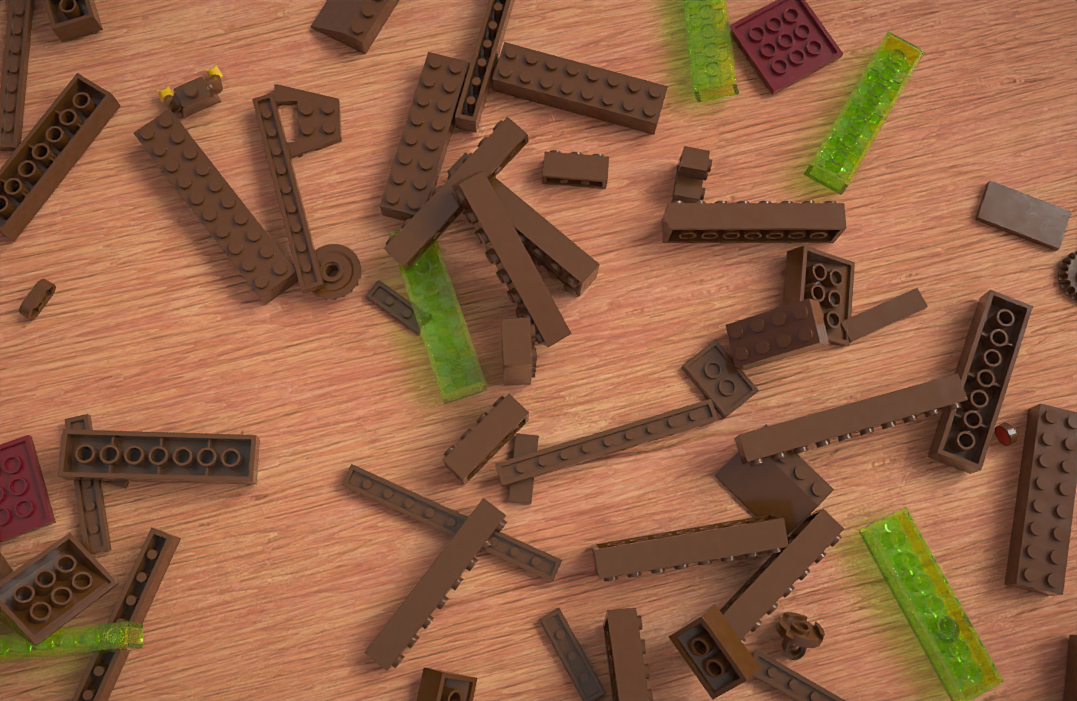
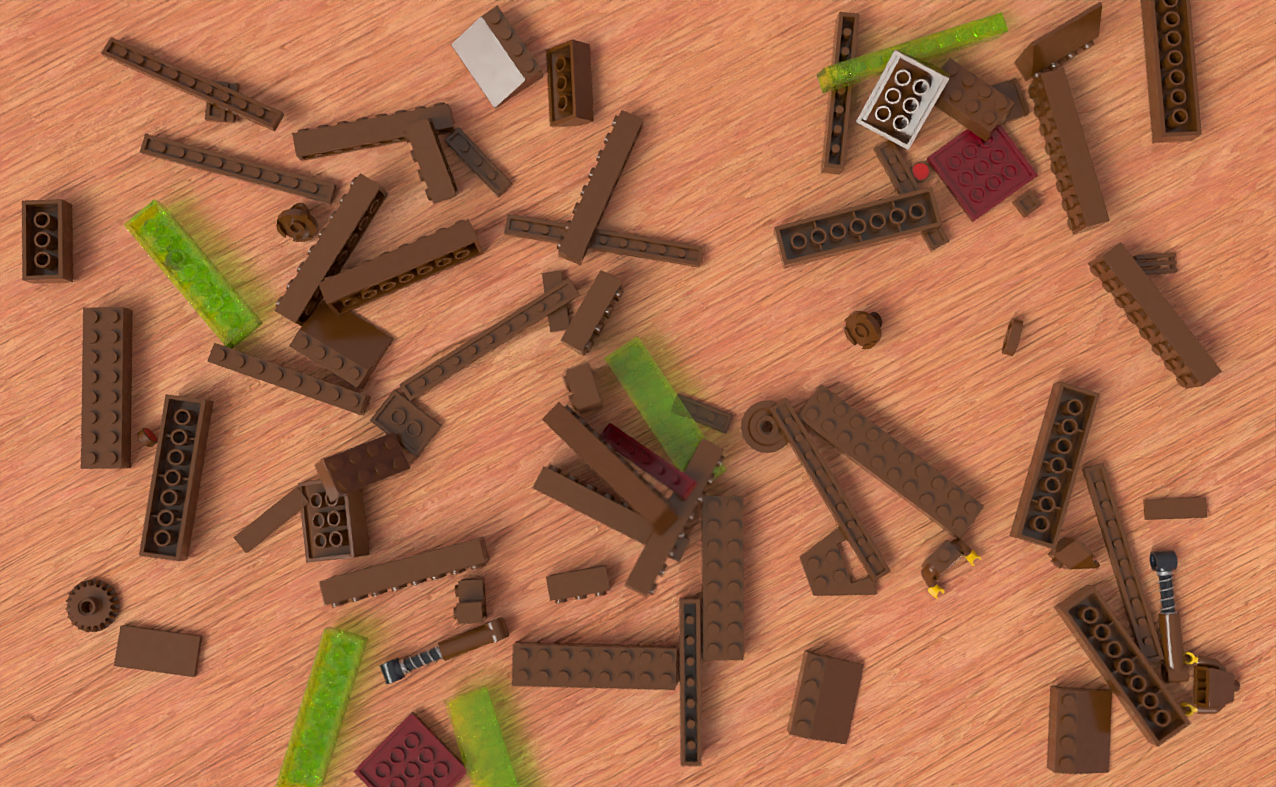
camera: 170 degrees right, 10 degrees up
reddish brown slope [669,604,760,700] -> none
reddish brown brick [734,373,968,467] -> none
none -> reddish brown brick [207,343,371,416]
none -> piece [379,617,510,685]
none -> dark red tile [600,423,698,500]
none -> reddish brown tile [844,311,882,349]
none -> red tile [910,162,931,183]
none -> reddish brown slope [1047,537,1100,570]

